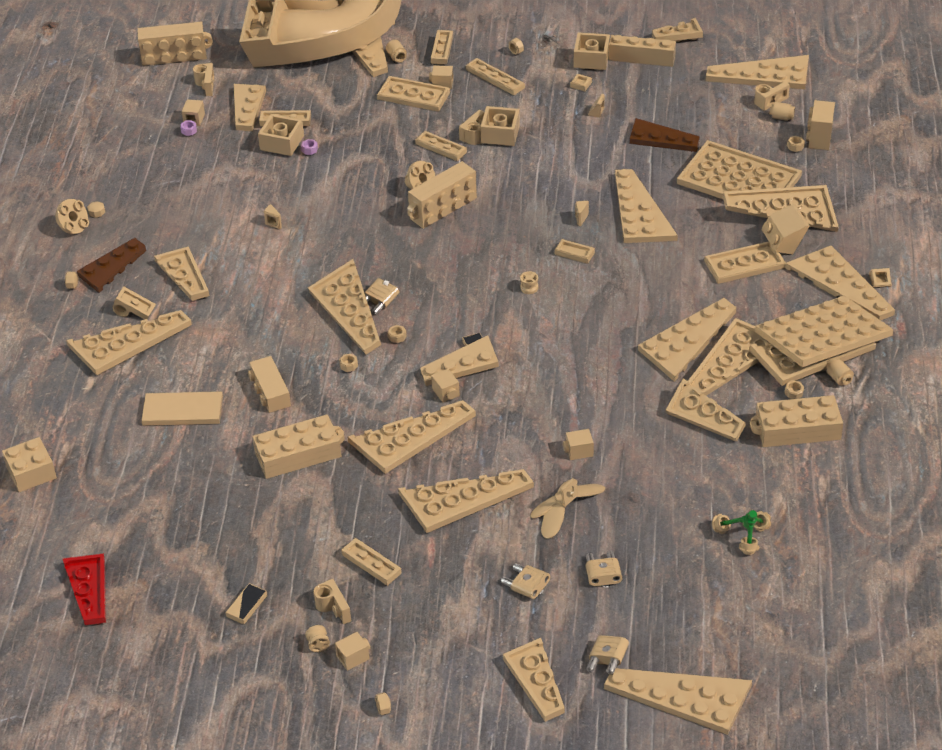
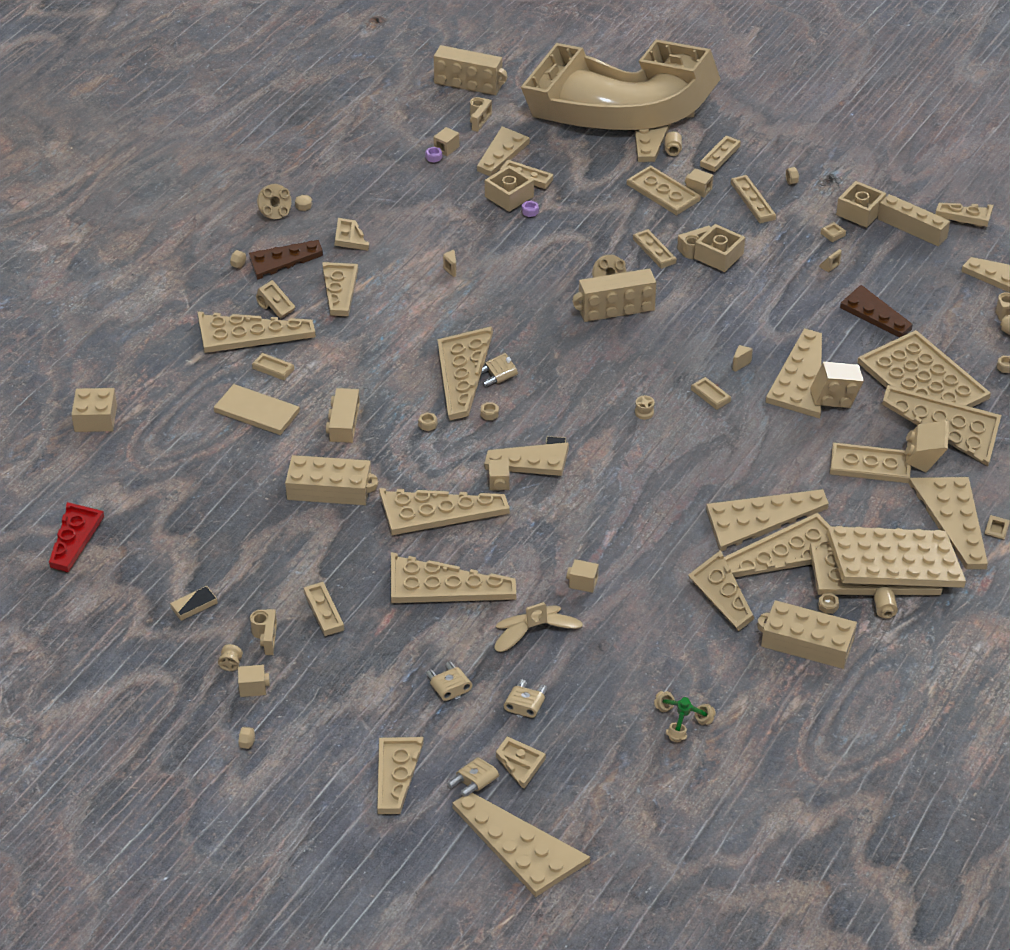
camera: 25 degrees right, 0 degrees up
none -> tan tile [252,353,294,380]
none -> tan wing [334,218,369,251]
none -> tan wing [496,737,546,789]
none -> tan brick [810,362,864,408]

